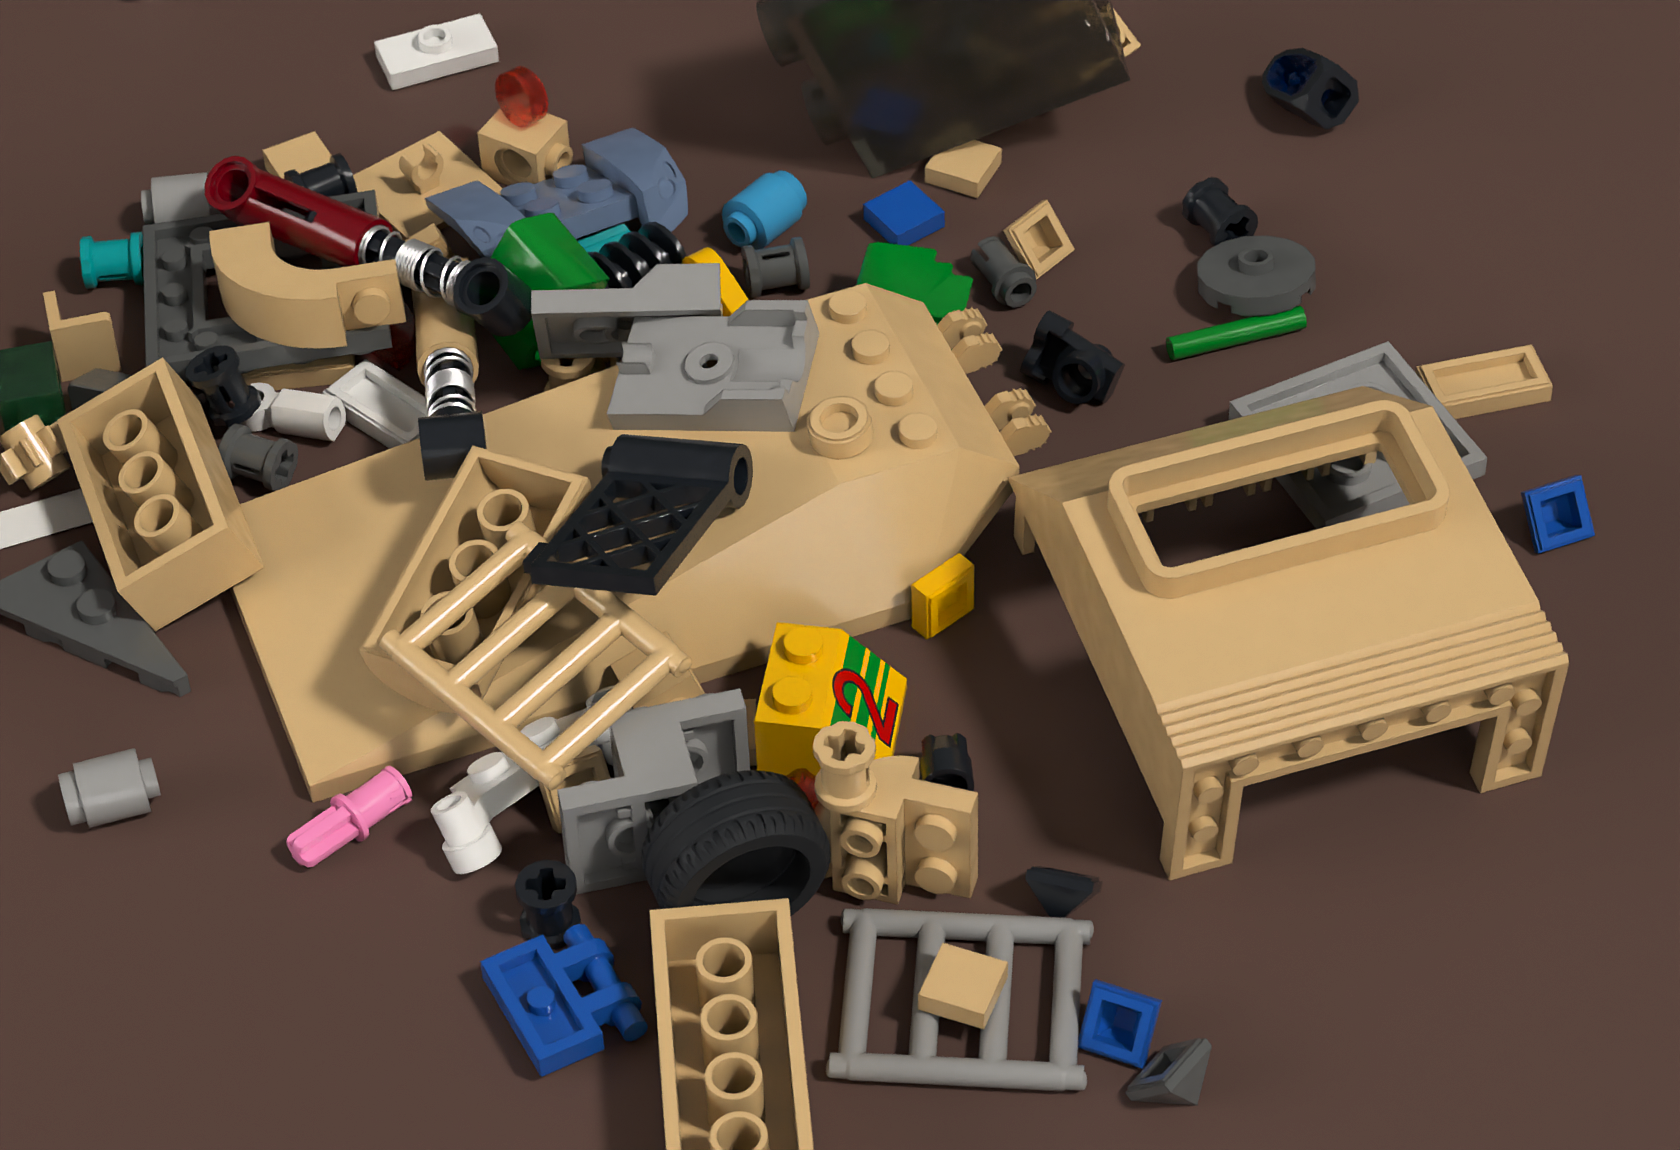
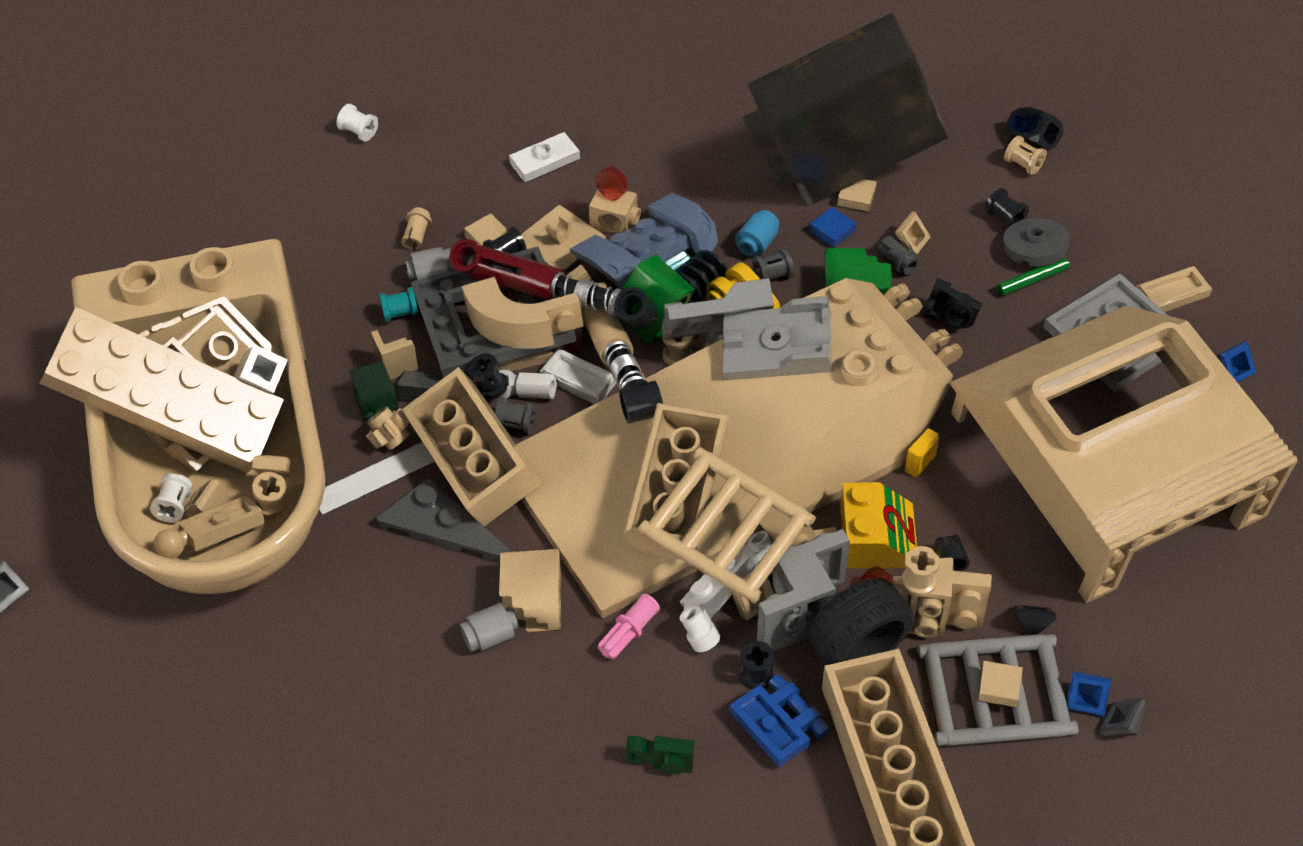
camera: 10 degrees left, 5 degrees up
black piece [523,434,753,596] -> none
none -> tan pin [401,207,432,251]
none -> tan piece [499,549,561,632]
none -> dark green plate [625,735,695,774]
none -> tan bush [1004,135,1047,175]

